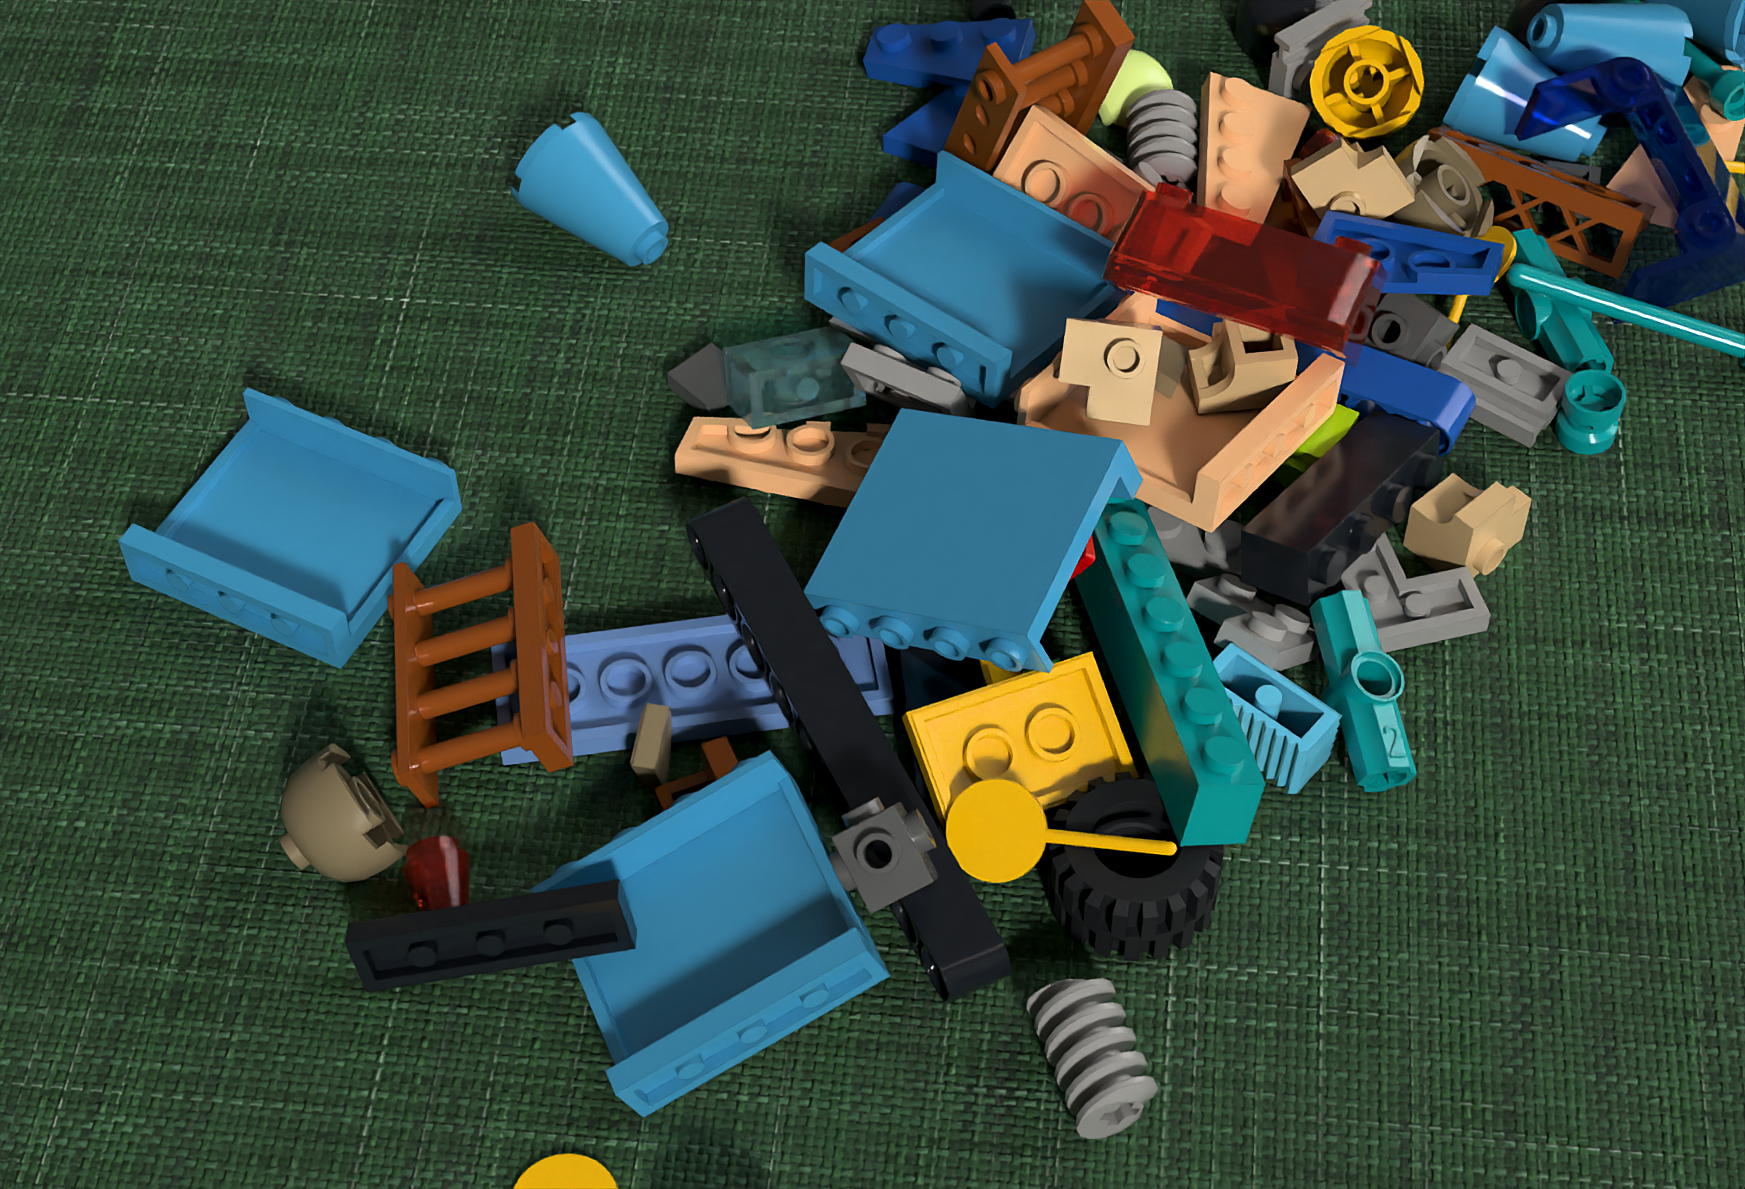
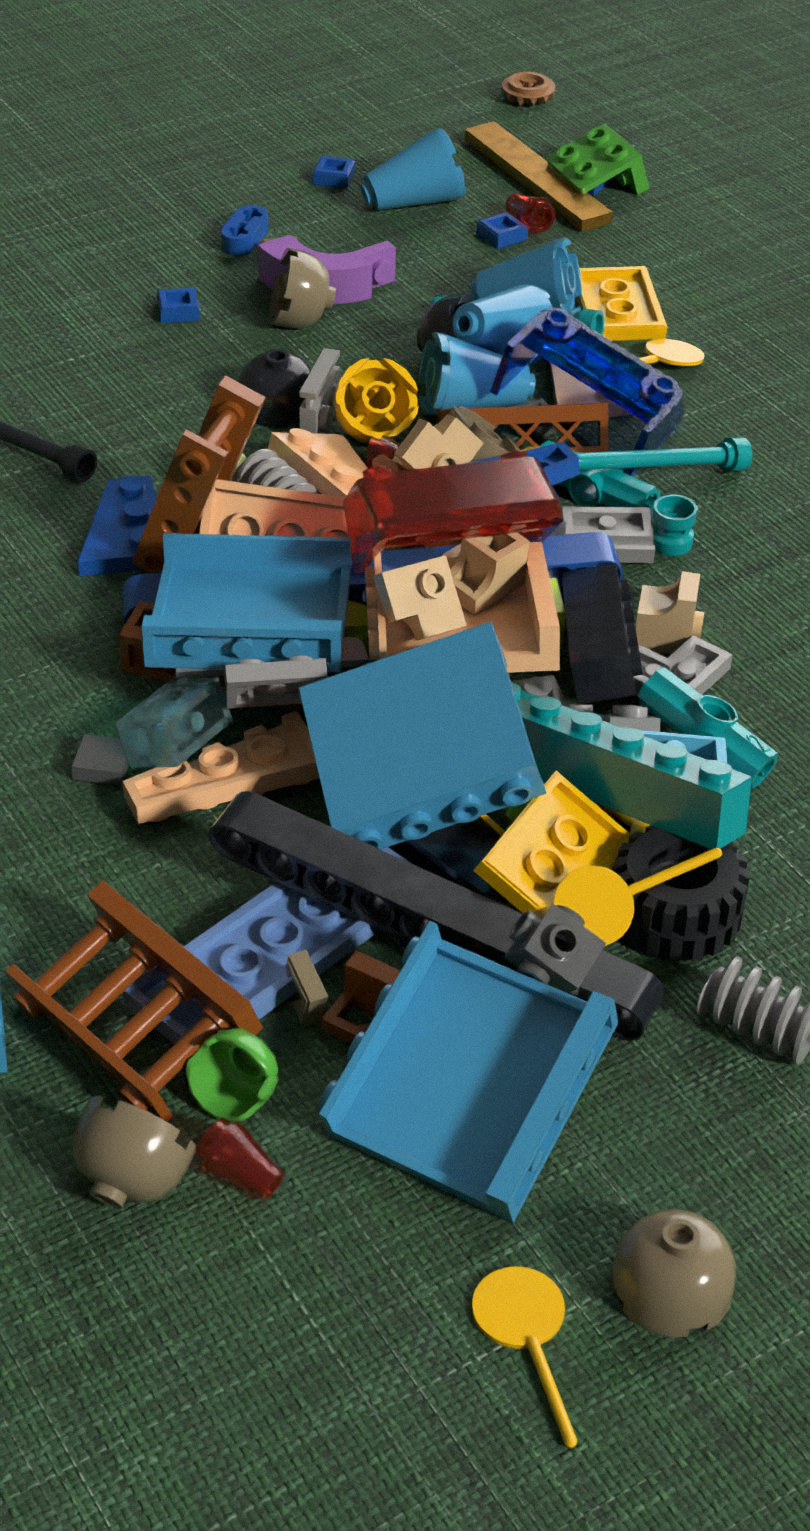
camera: 40 degrees left, 10 degrees down
black plate [345,879,637,993] -> none
blue wing [863,18,1036,96] -> none
none -> bright green hair [186,1028,279,1122]

